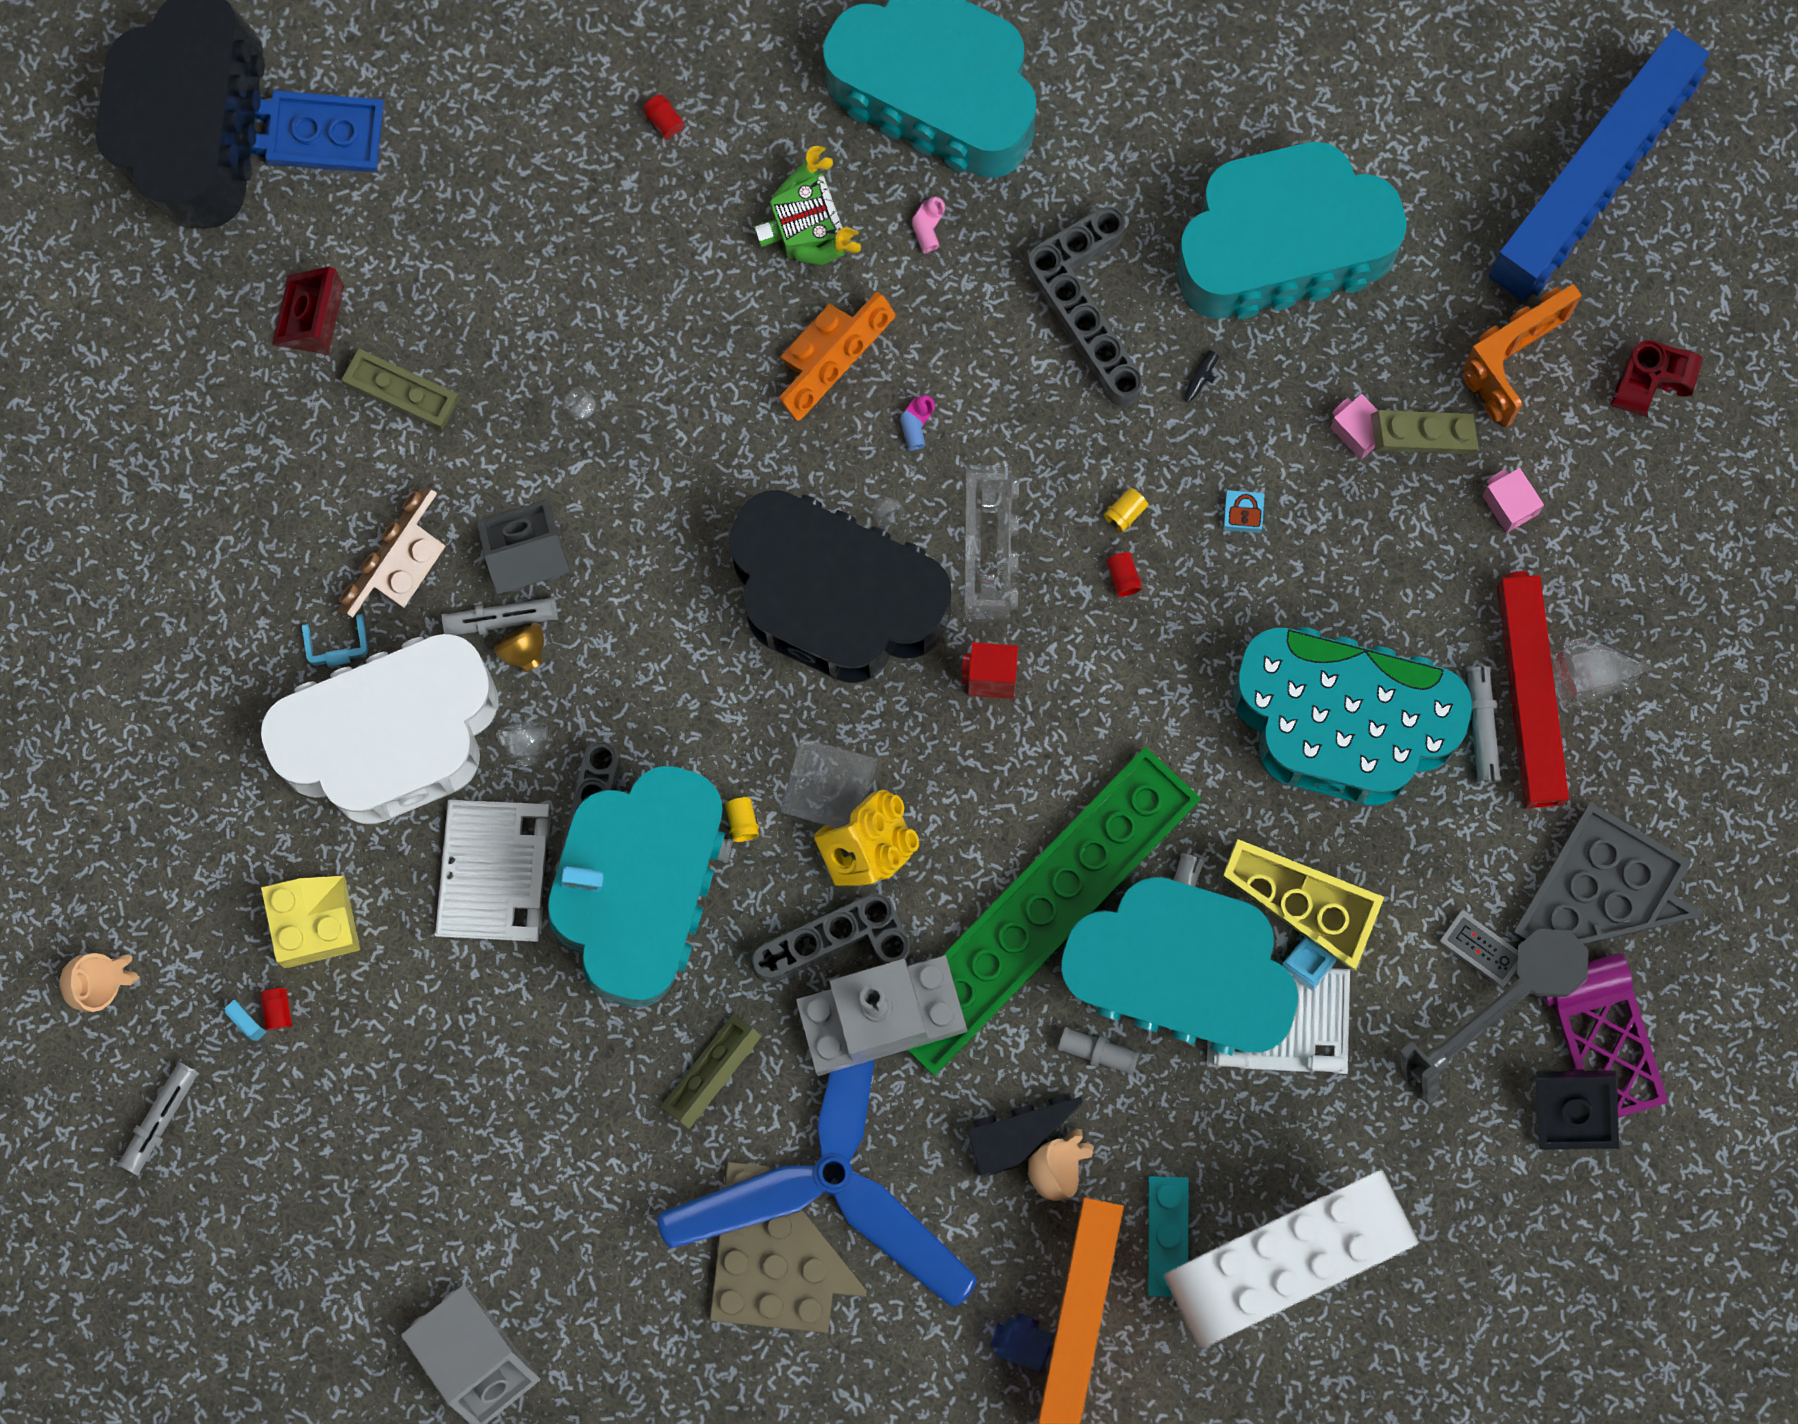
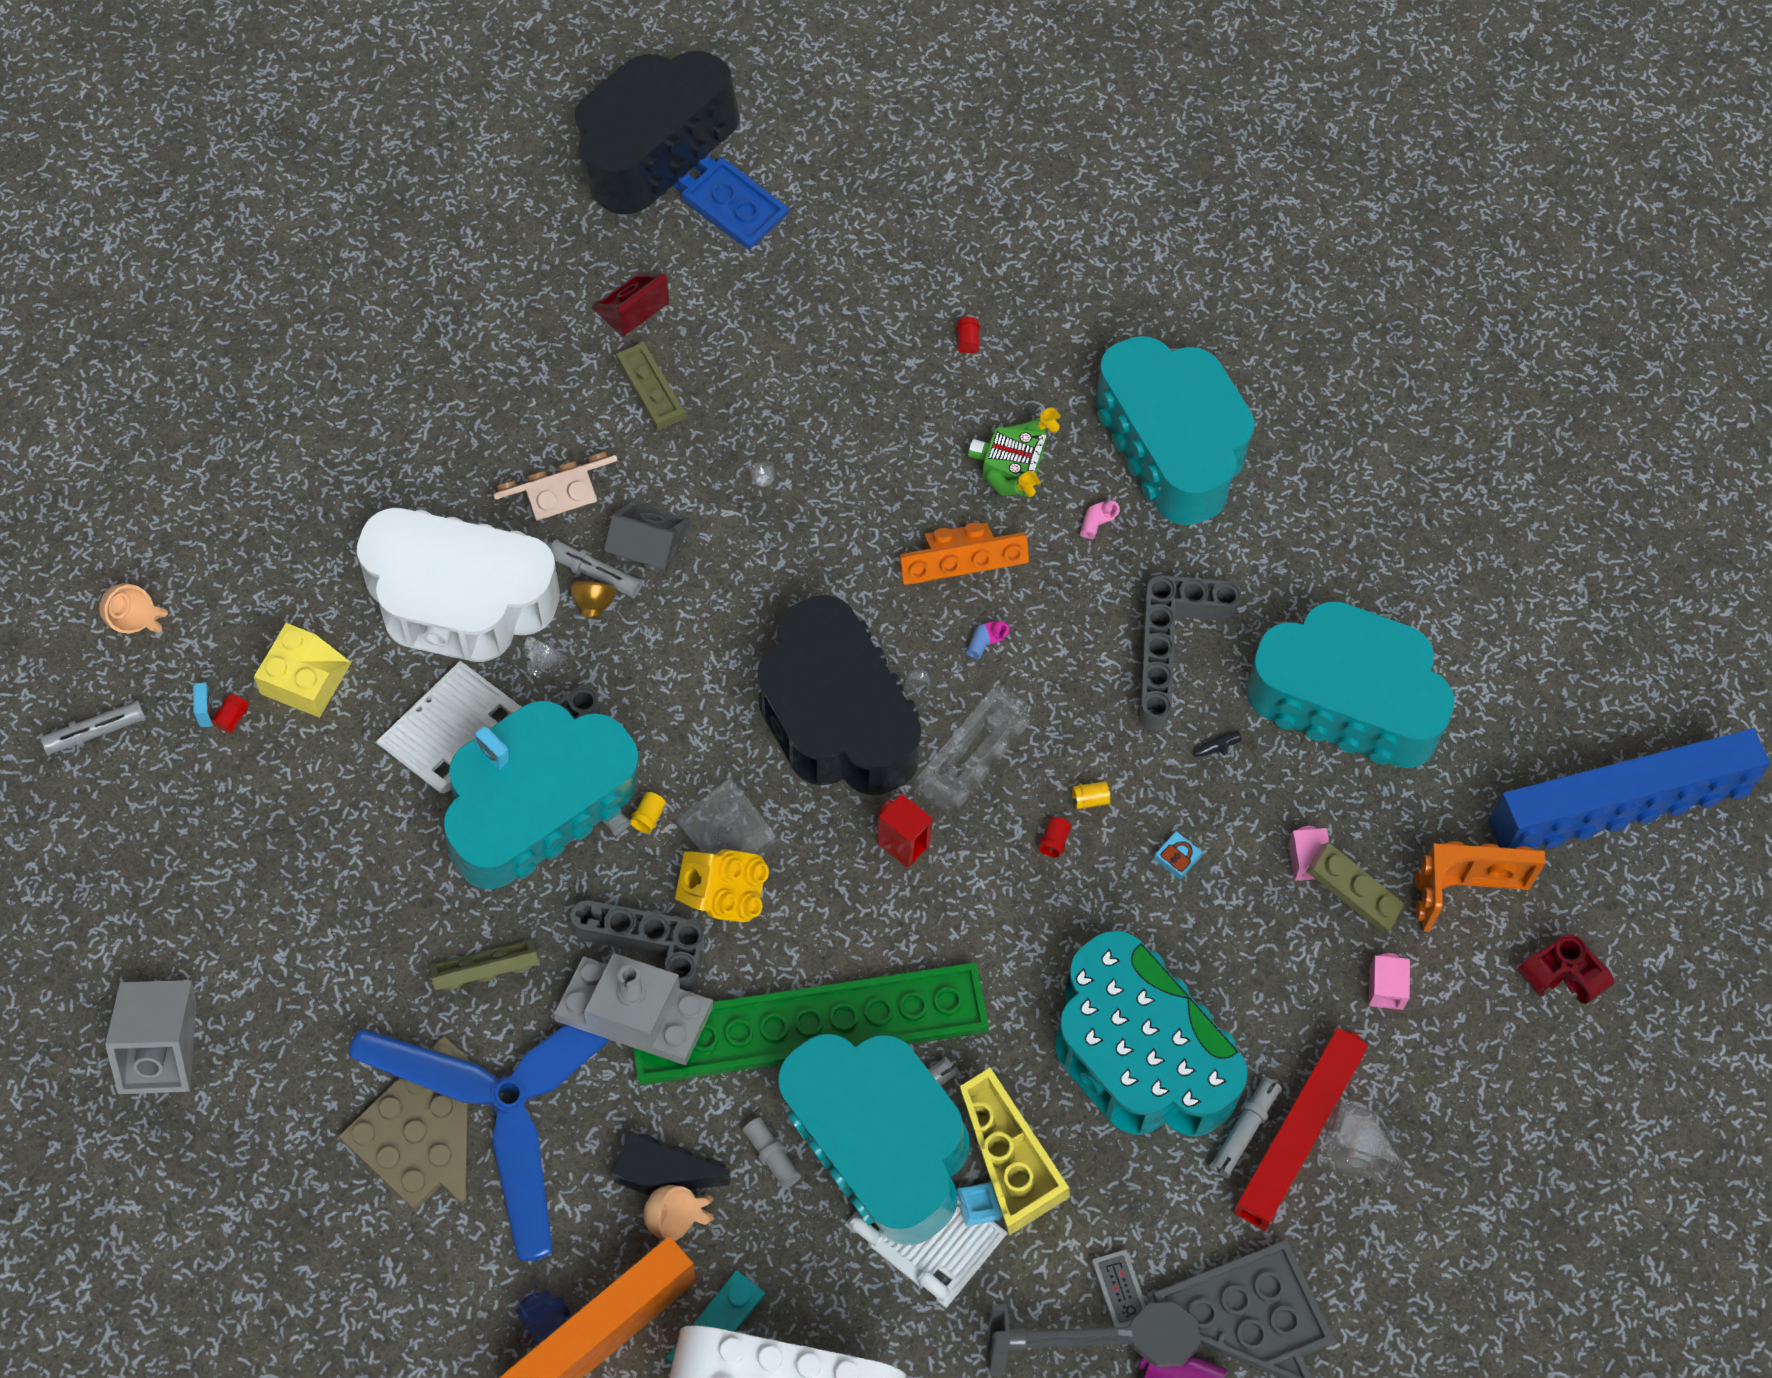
camera: 30 degrees right, 15 degrees down
medium azure piece [302,614,368,667] -> none

